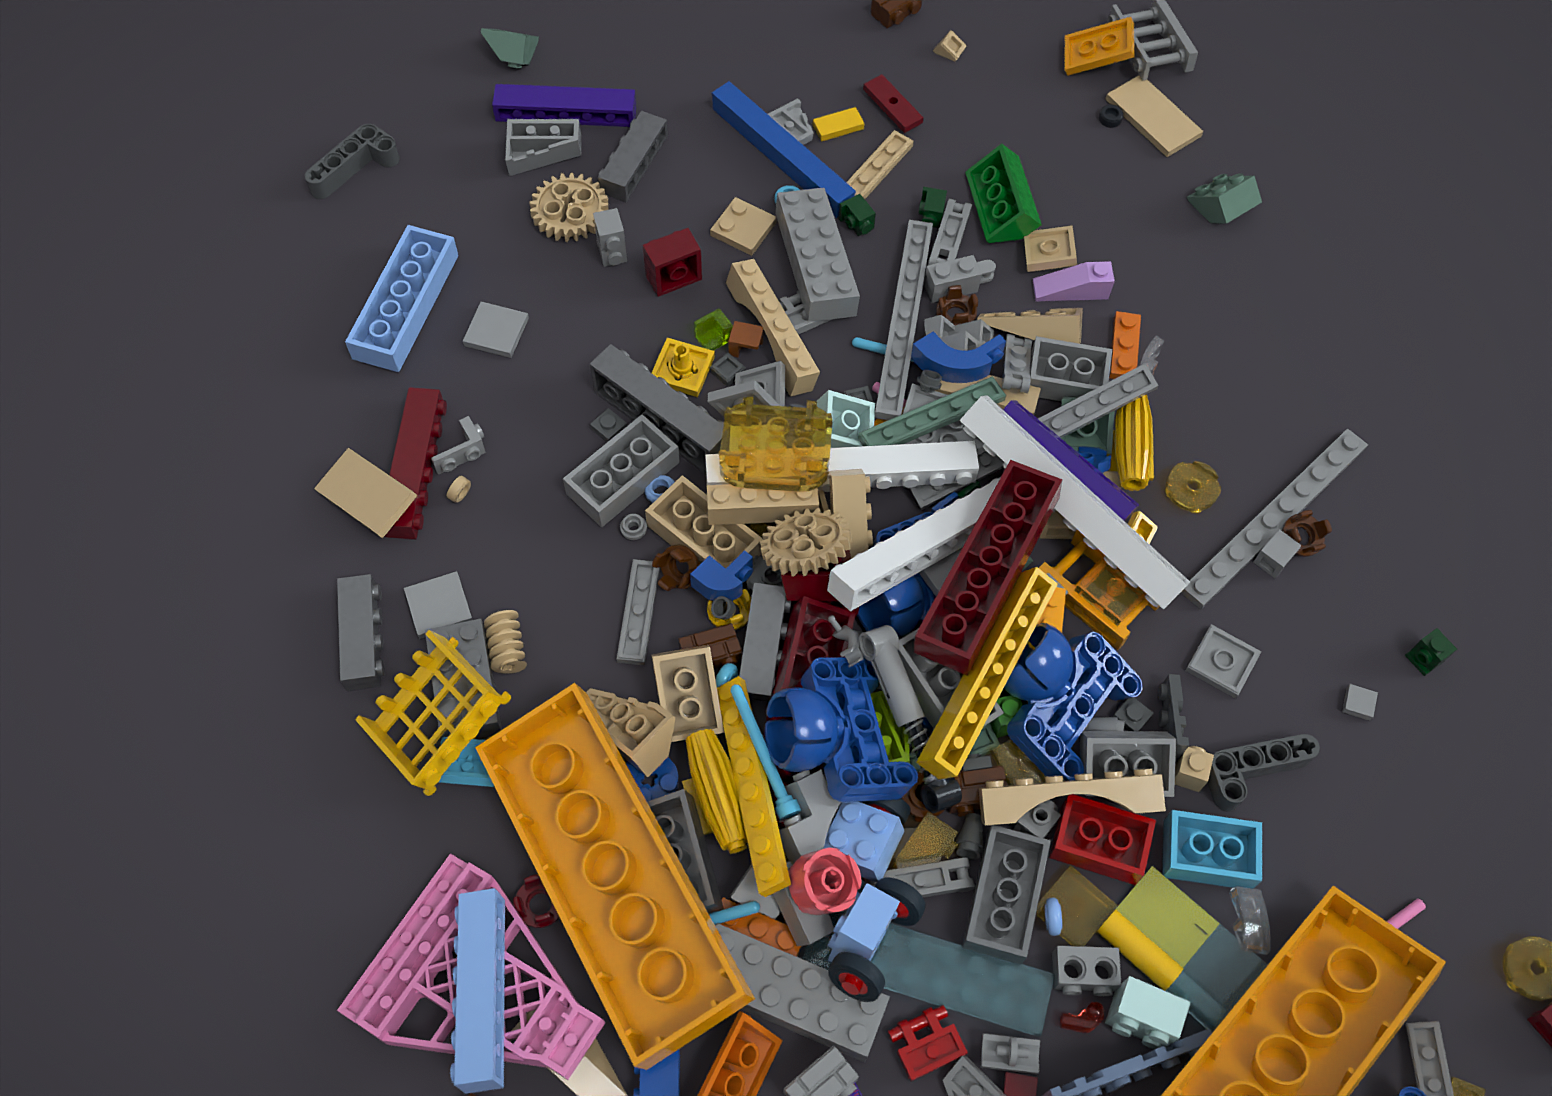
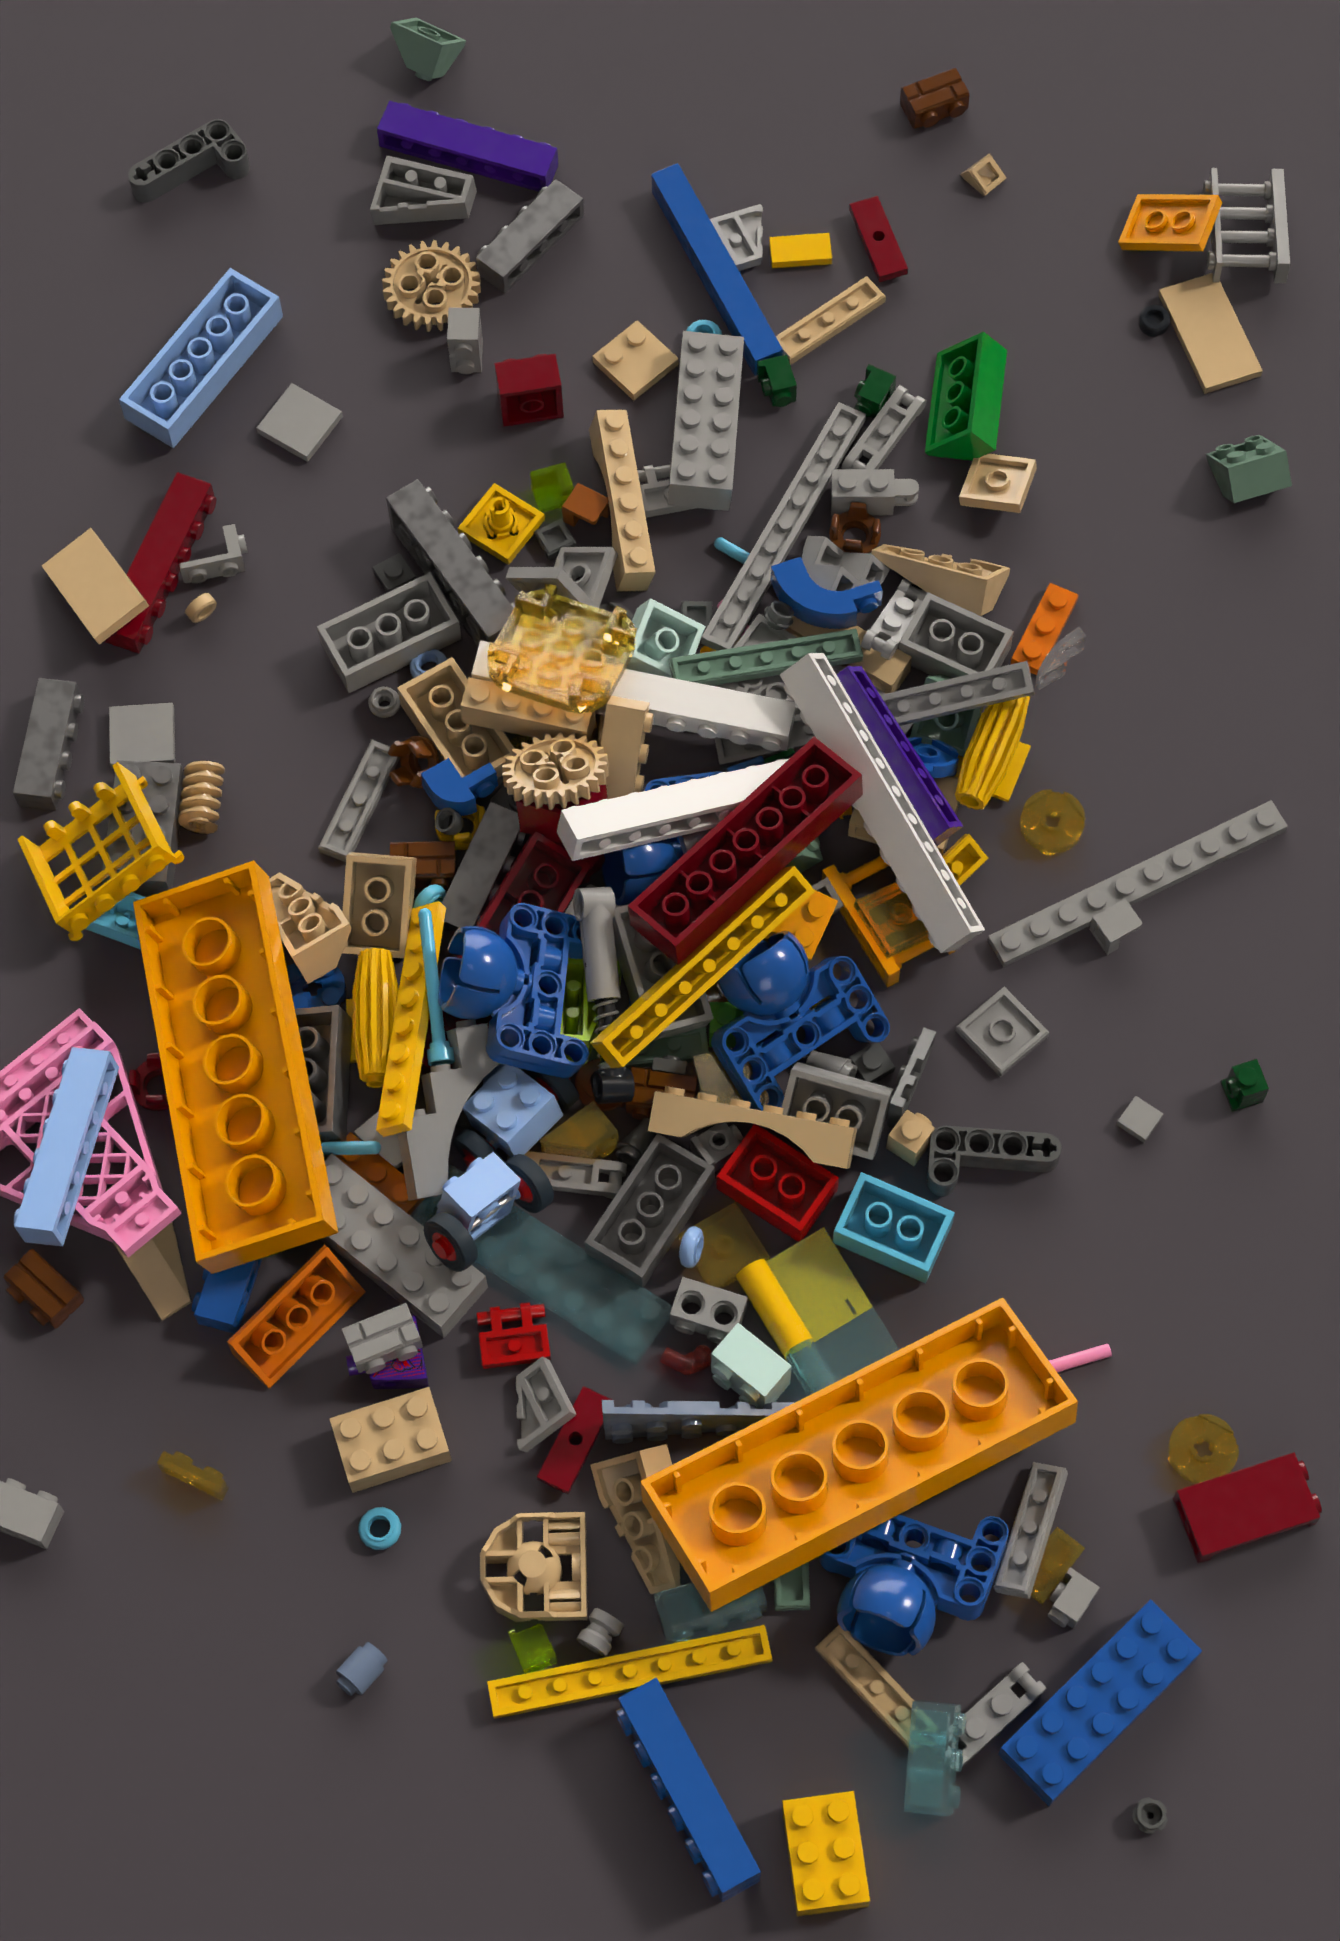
camera: 20 degrees right, 5 degrees up
coral brick [788,848,861,915] -> none
light grey piece [828,615,863,668] -> none
light grey hips [980,1034,1040,1074] -> none
lavender slope [1032,261,1115,301] -> none
clear slope [1229,886,1271,955] -> none
reddish brown piece [1282,510,1332,557] -> none

